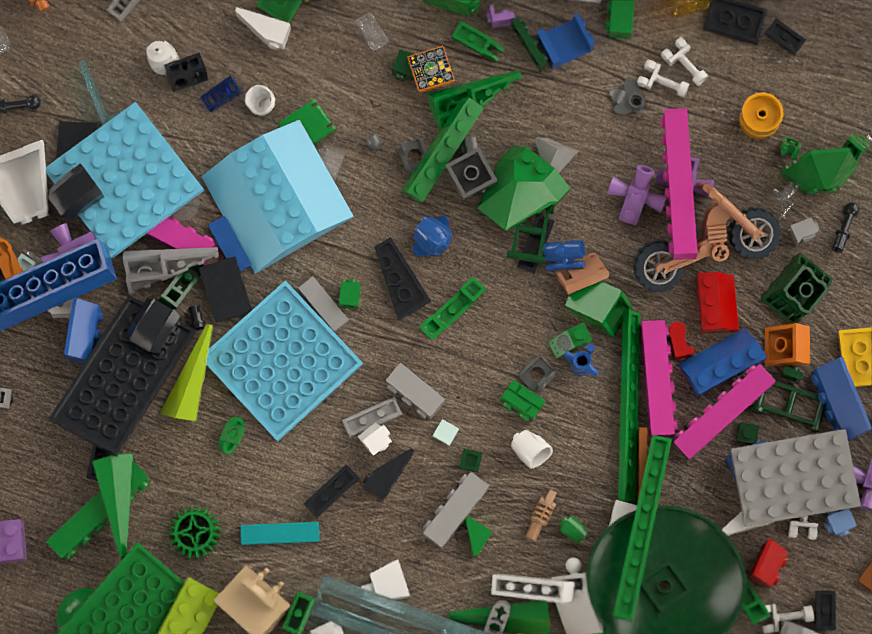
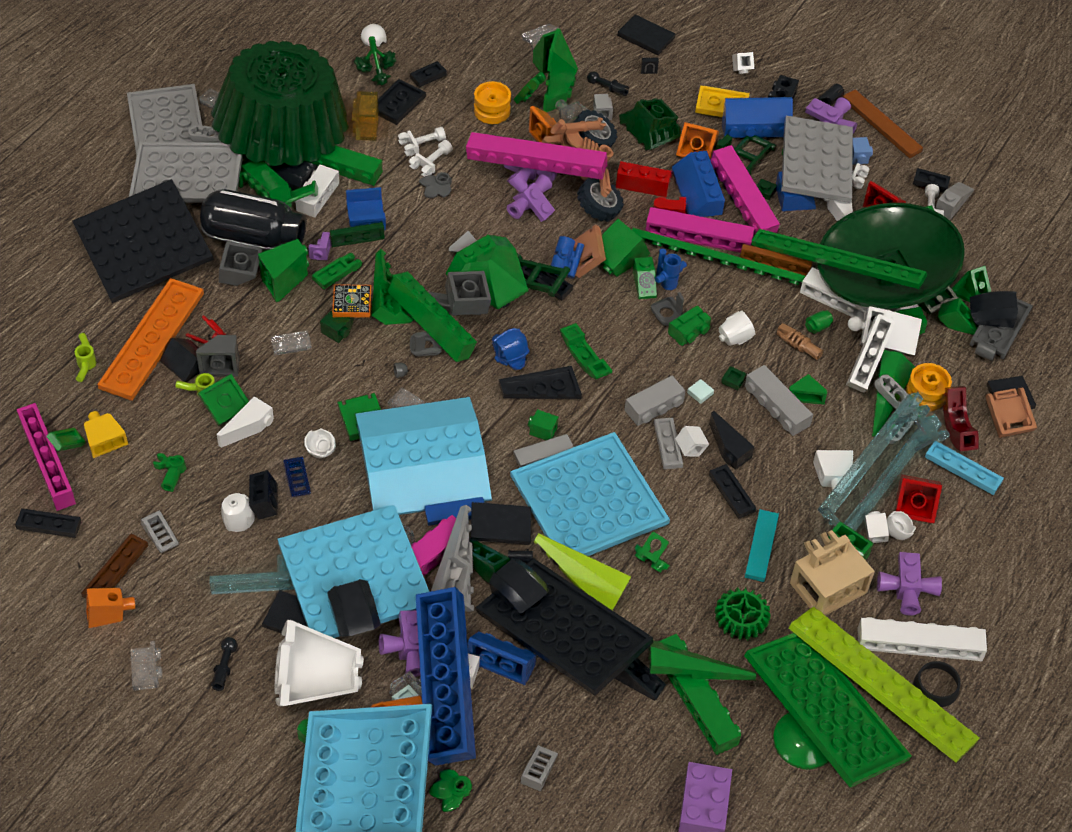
camera: 75 degrees left, 25 degrees down
none -> orange slope [529,106,557,142]

